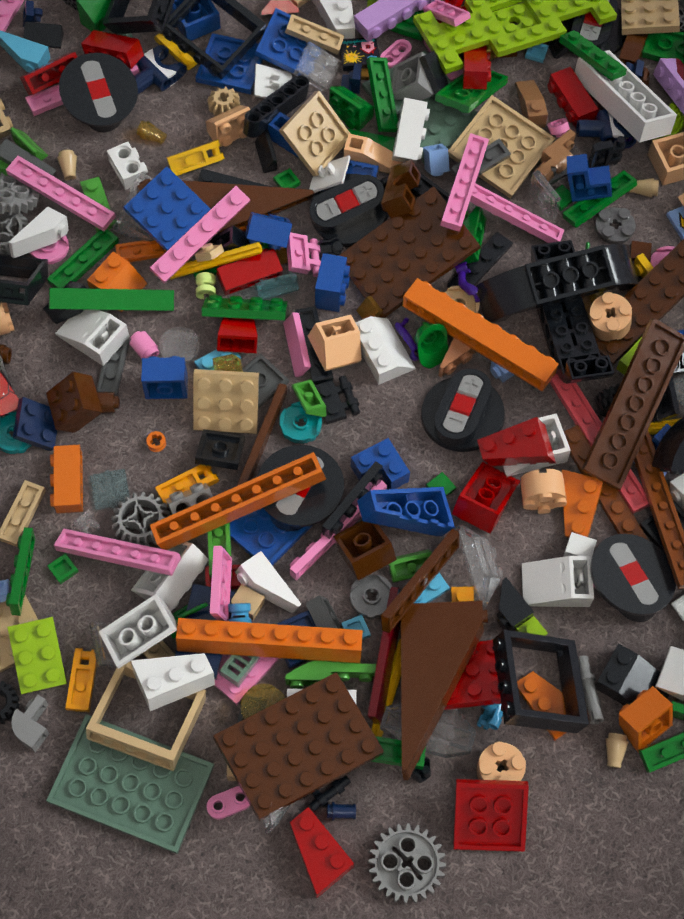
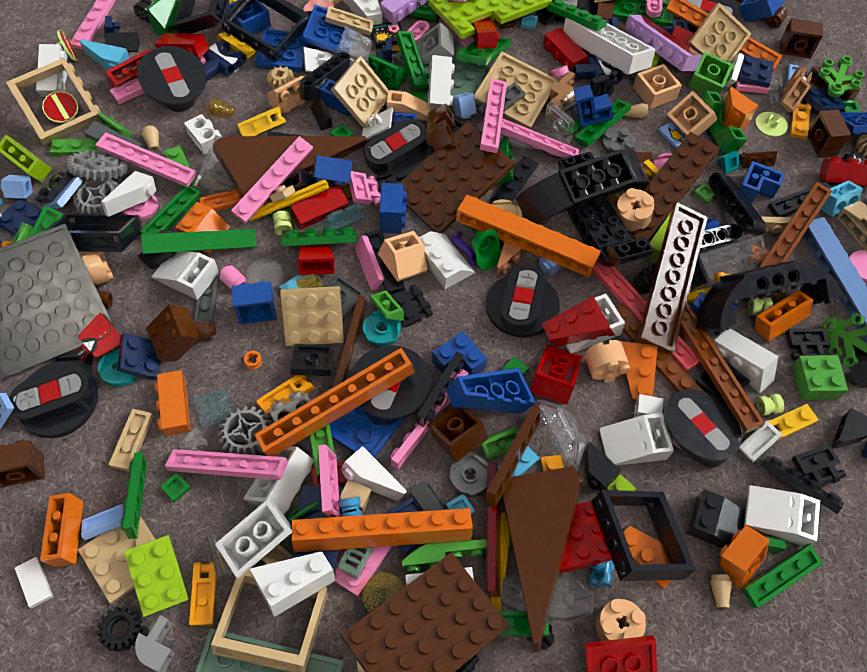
camera: 10 degrees left, 5 degrees down
blue plate [123,166,211,251] -> none
pearl gold tile [356,296,383,319] -> none
black tile [419,51,448,94] -> none
dark purple piece [455,261,480,303] -> none
medium nougat slope [515,80,548,128] -> none
light grey pin [578,656,604,724] -> none

